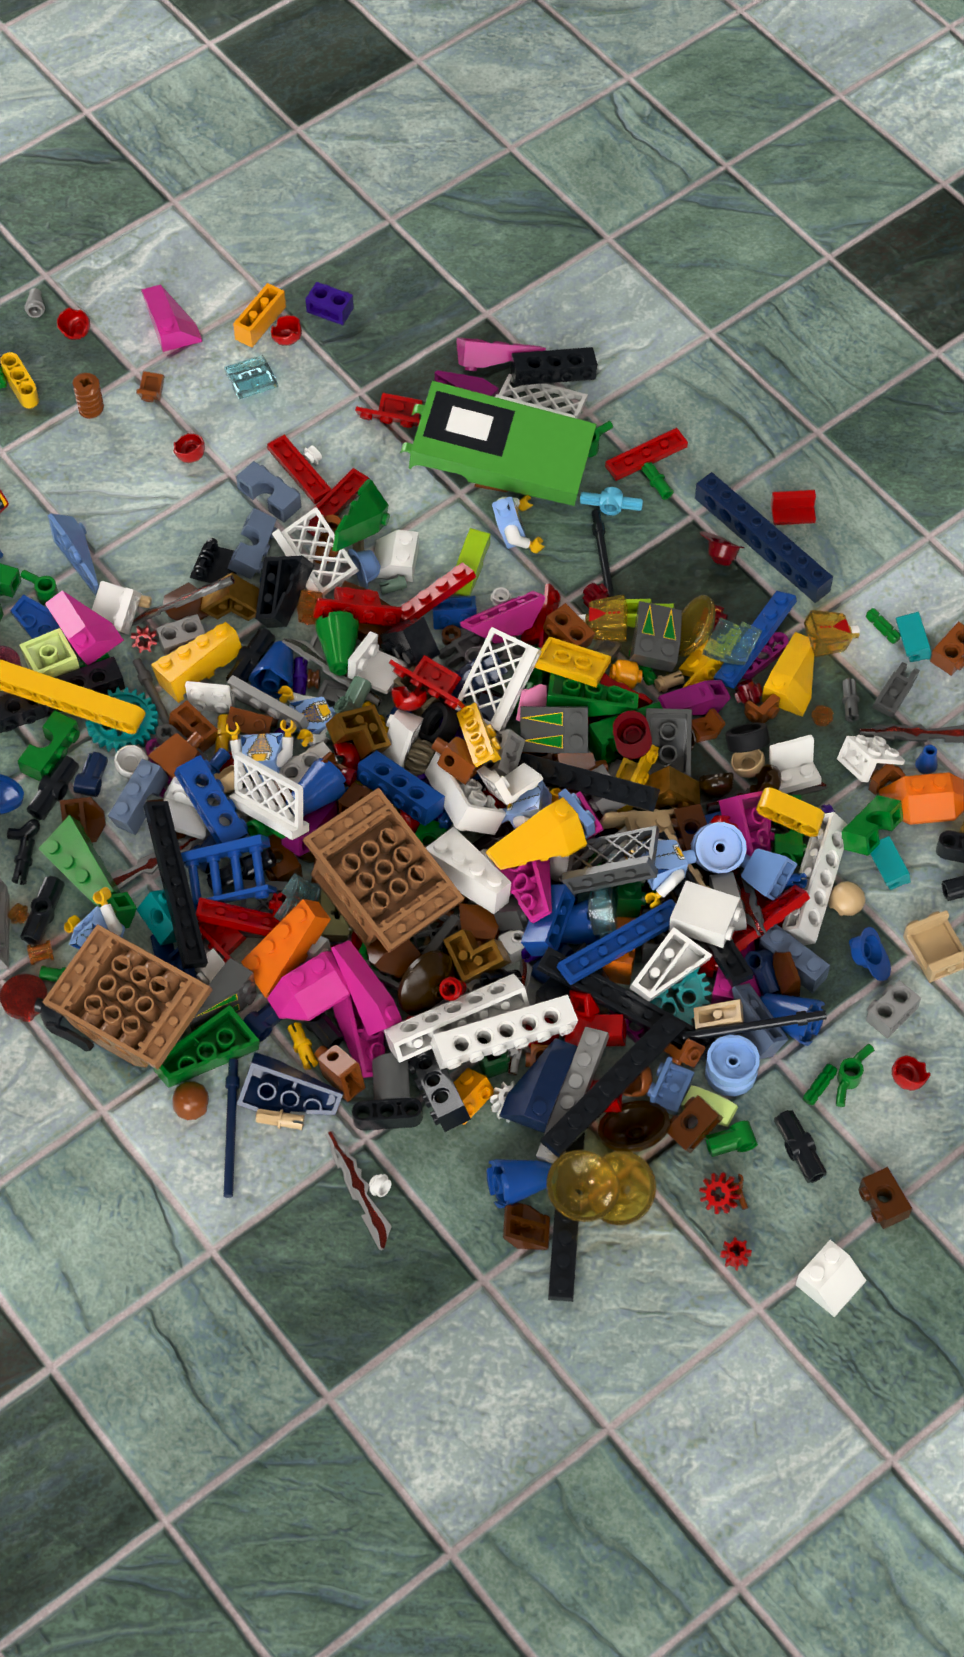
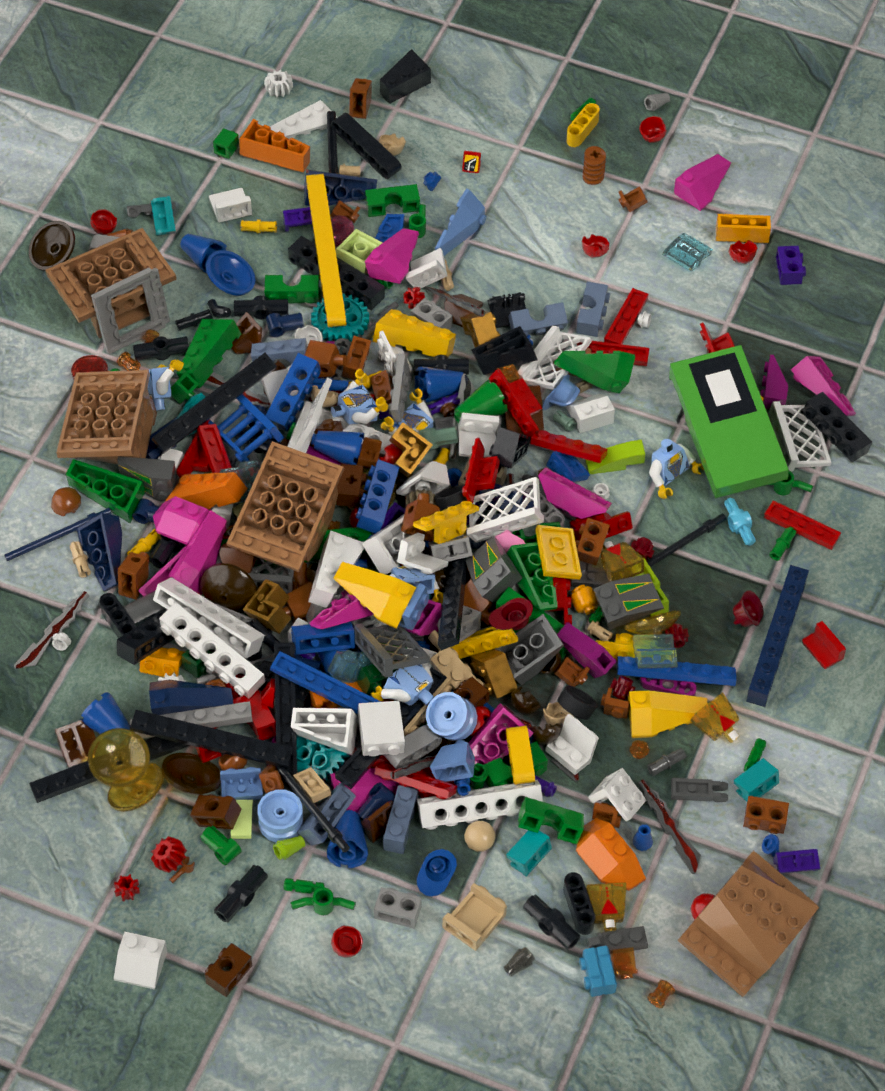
camera: 60 degrees right, 5 degrees down
dark red hinge [341,768,357,787] -> none
red hair [391,686,427,711] -> none
red cone [439,977,467,1001] -> none
none -> lime cone [273,836,305,860]

